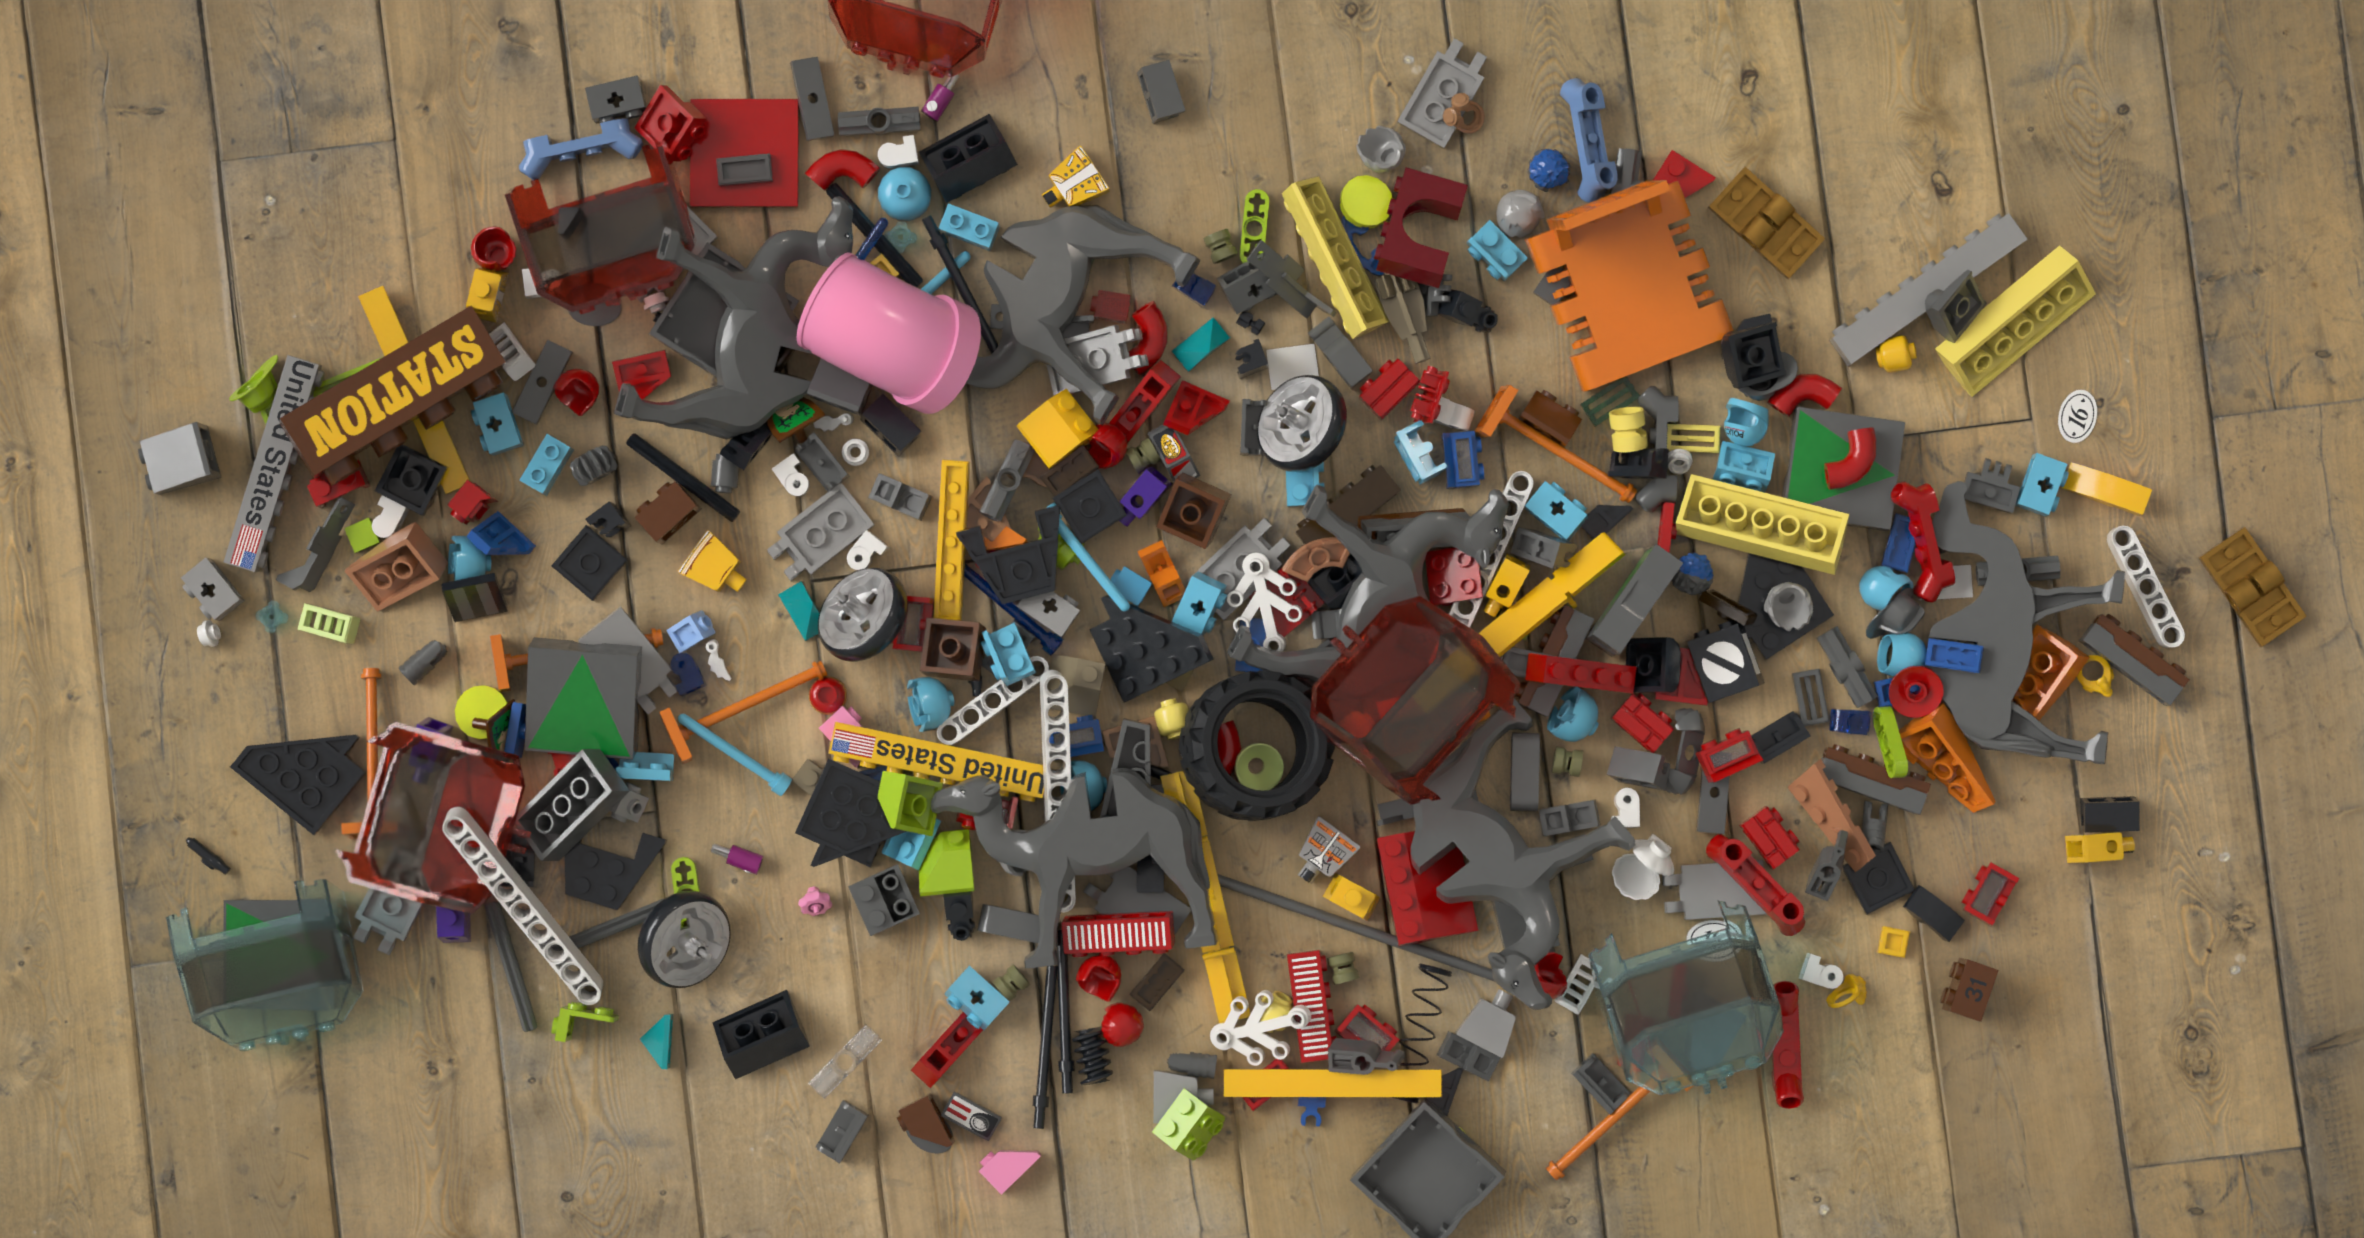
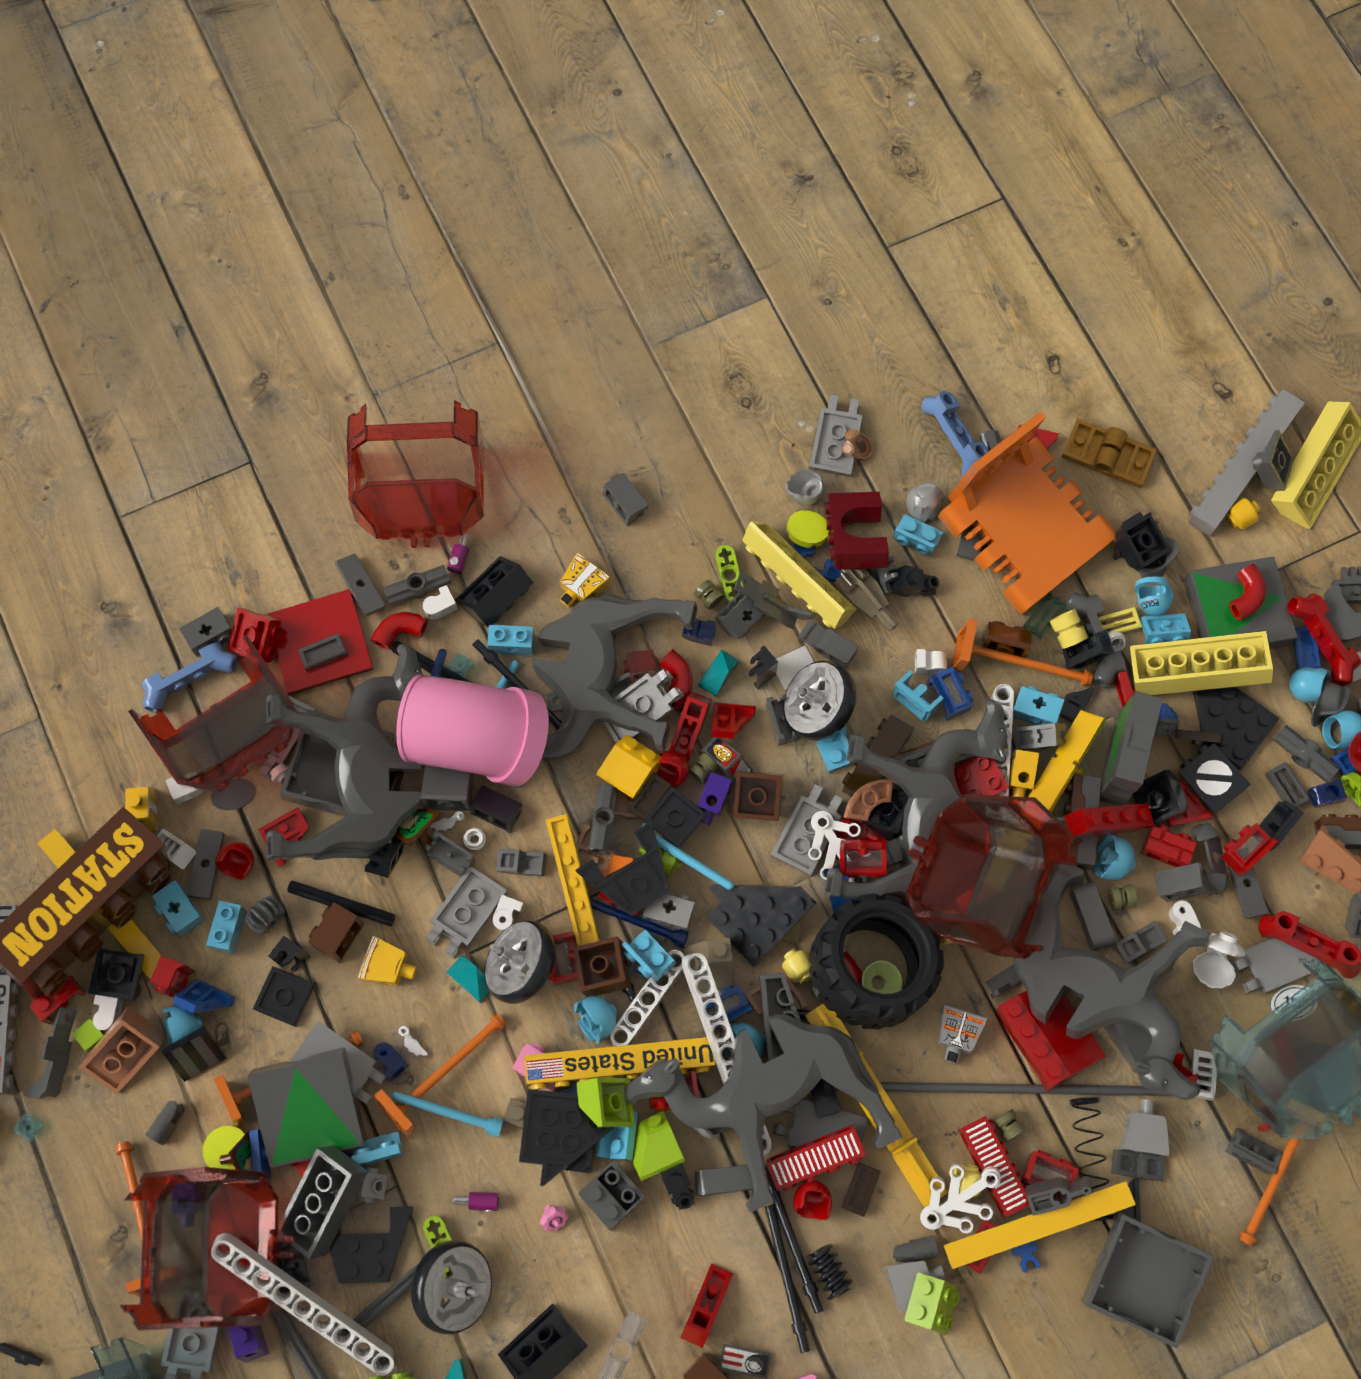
camera: 25 degrees left, 15 degrees down
black wing [230,734,366,835] -> none
yellowish green slope [298,603,360,644] -> none
red hair [471,226,517,272] -> none
black slope [558,207,585,240] -> none
light blue bracket [666,610,715,653] -> none
dark grey brick [711,454,739,493] -> none
white leg [772,453,810,496] -> none
red piece [809,676,847,715] -> none
medium azure cylinder [878,167,931,221] -> none
medium azure brick [944,965,1009,1030] -> none
olive wheel [993,964,1030,1002] -> none
red hair [1101,1002,1144,1047] -> none
dark azure brick [1110,566,1152,607] -> none
orange slope [1137,540,1185,607] -> none
medium azure brick [1172,571,1227,635] -> none
black piece [1236,311,1265,336] -> none
yellow torso [1323,873,1381,921] -> none
red brick [1359,358,1420,421] -> none
red hinge [1410,366,1450,423] -> none
blue piece [1527,149,1571,192] -> none
red brick [1739,806,1800,869] -> none
light grey hair [1764,582,1813,631] -> none
red cylinder [1767,374,1842,417] -> none
none -> red window [840,840,887,878]

